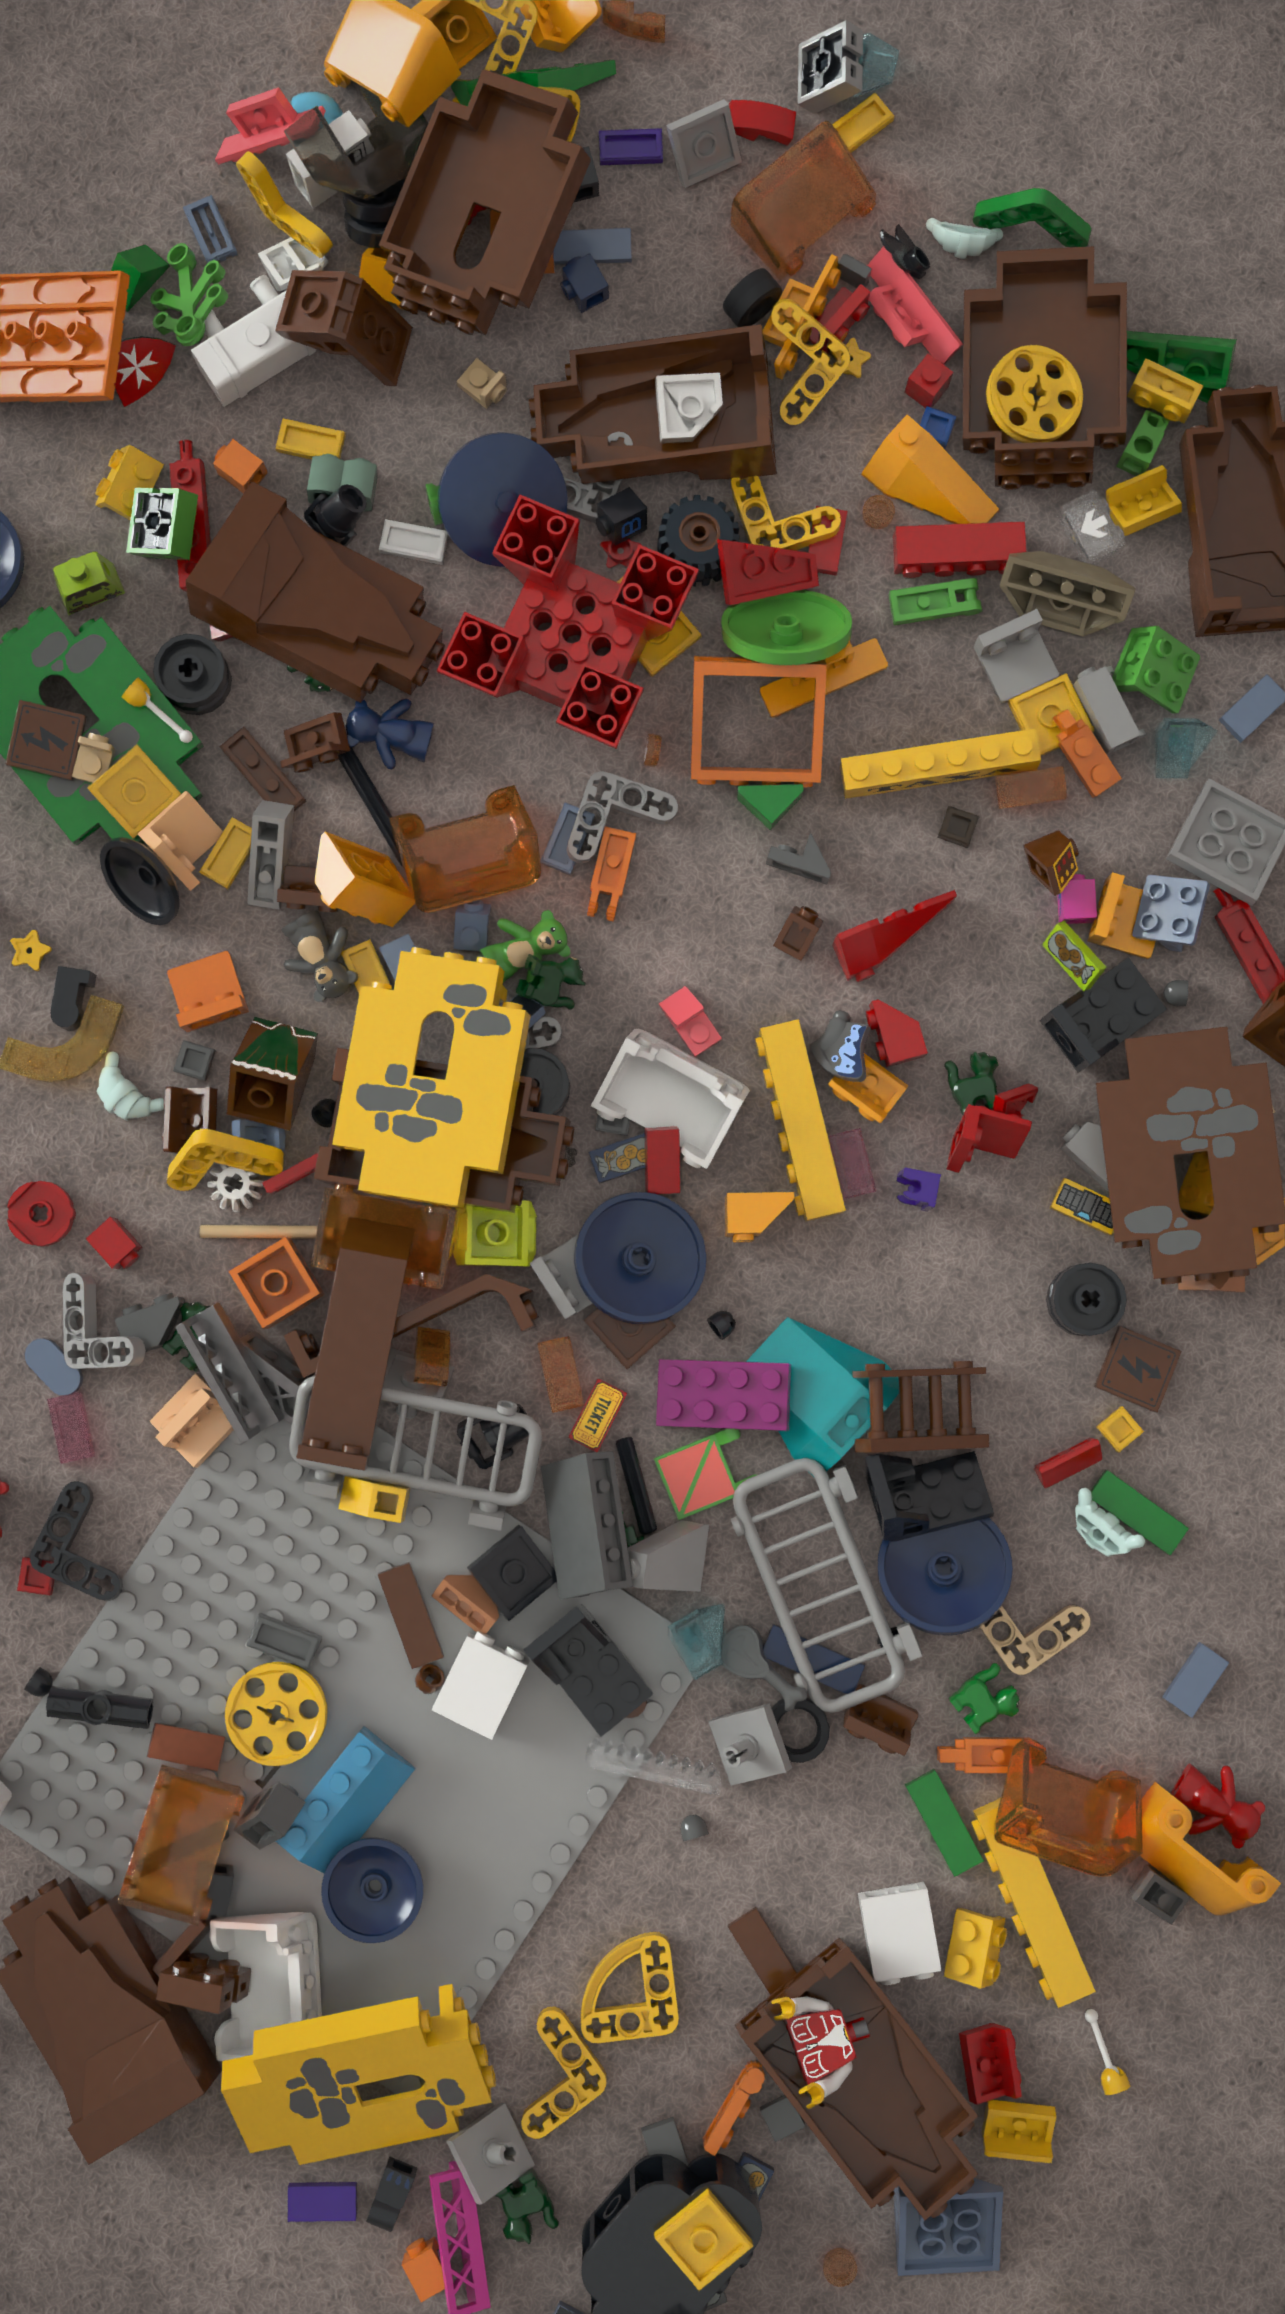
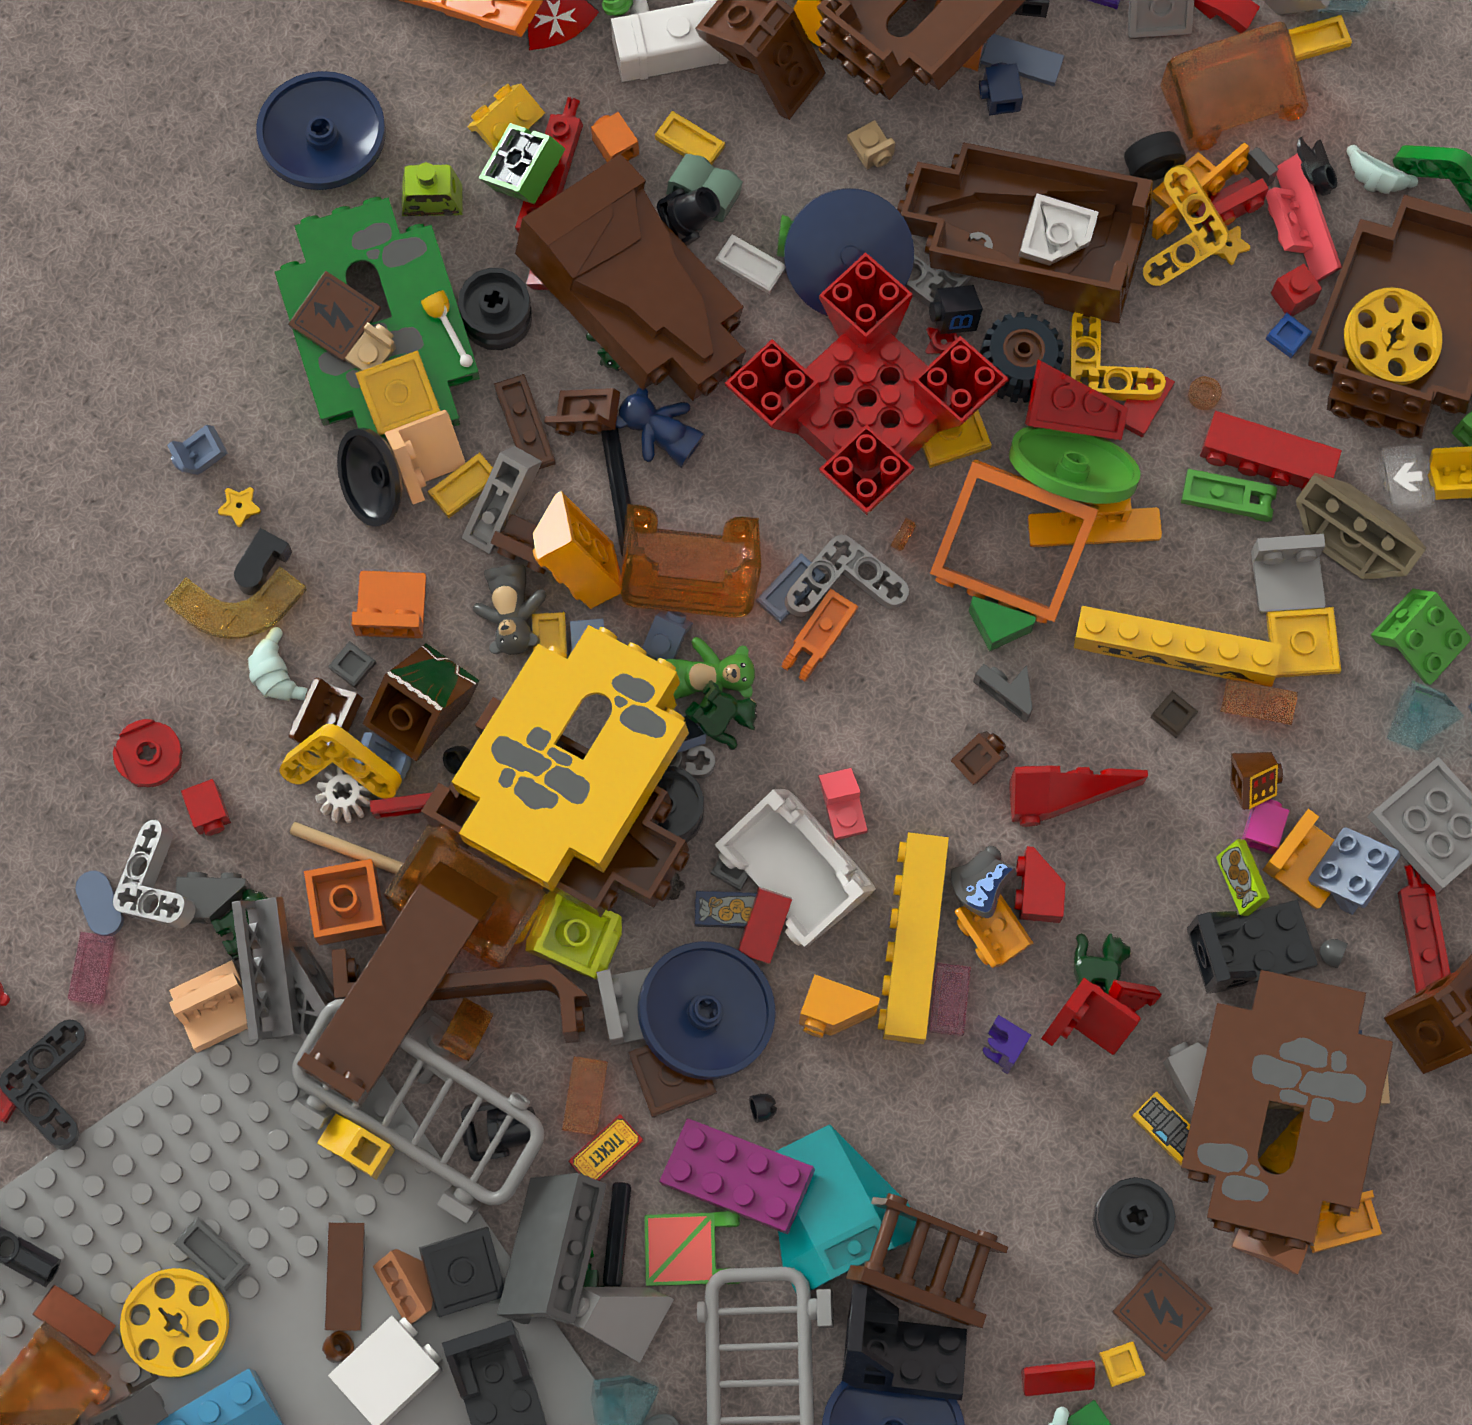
camera: 20 degrees right, 10 degrees down
light orange wedge [861,415,999,524] -> none
orange hinge [1052,709,1122,797] -> none
light grey brick [1073,666,1146,755] -> none

